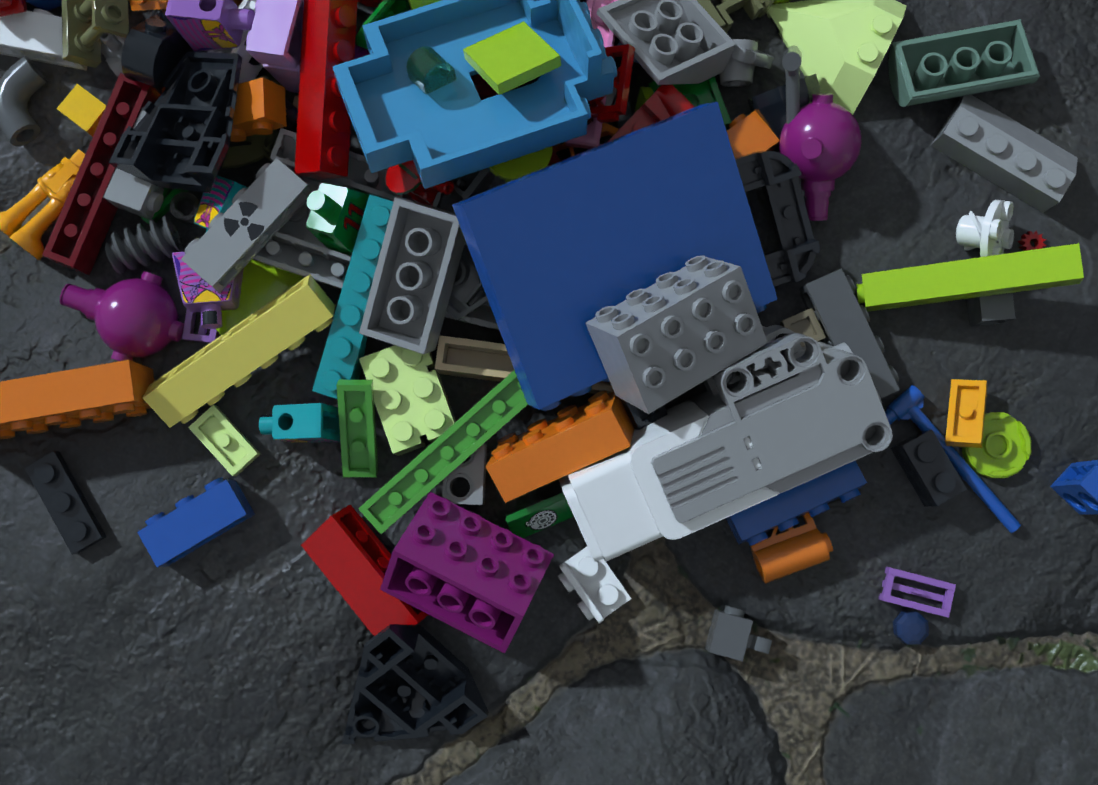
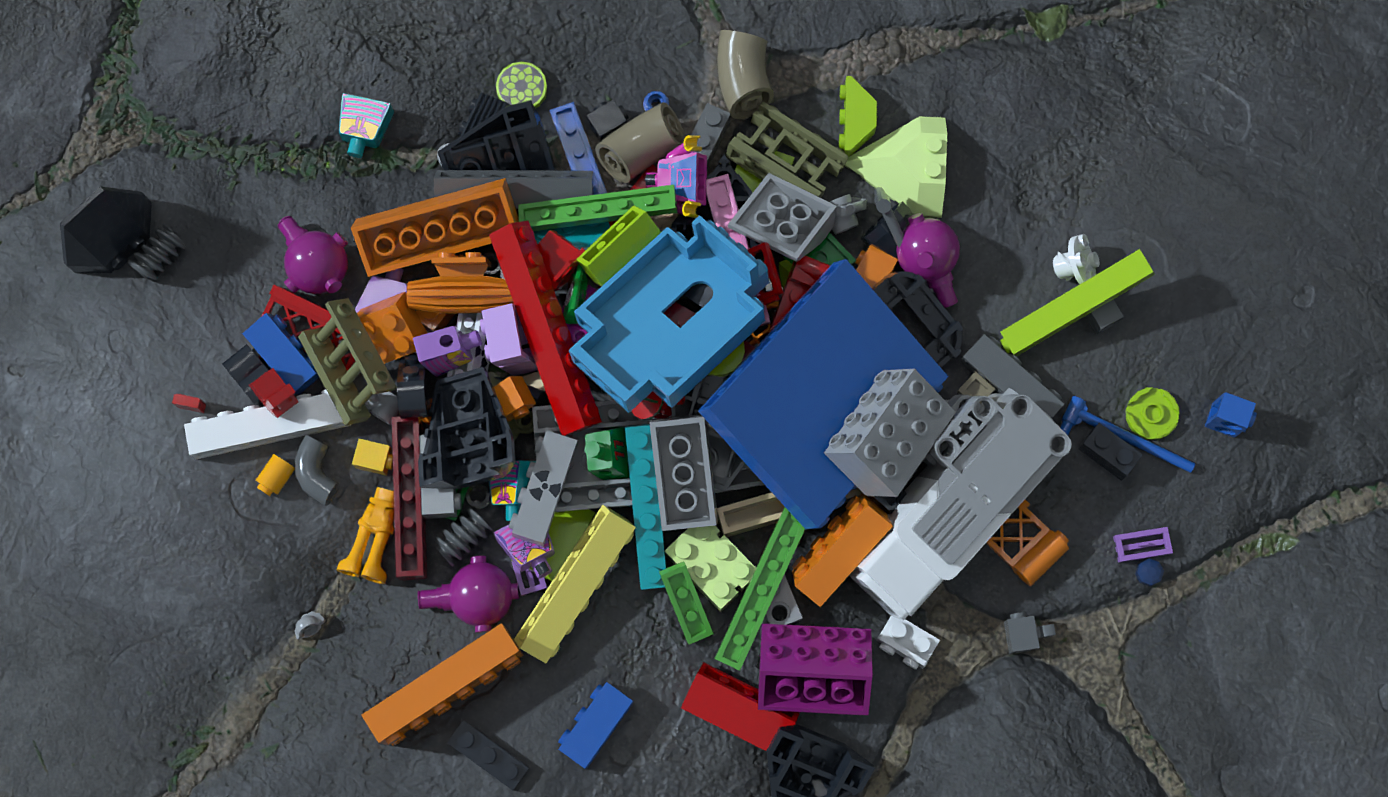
camera: 25 degrees left, 5 degrees down
yellowish green plate [188,405,261,477] -> none
teal torso [259,403,340,443] -> none
brick [406,46,457,94] -> none
lime tile [463,21,561,95] -> none
green slope [505,493,574,538] -> none
blue brick [726,461,867,546] -> none
sand green brick [888,19,1040,107] -> none
light grey slope [931,95,1078,213] -> none
light orange plate [945,379,988,448] -> none
red piece [1018,230,1047,251] -> none

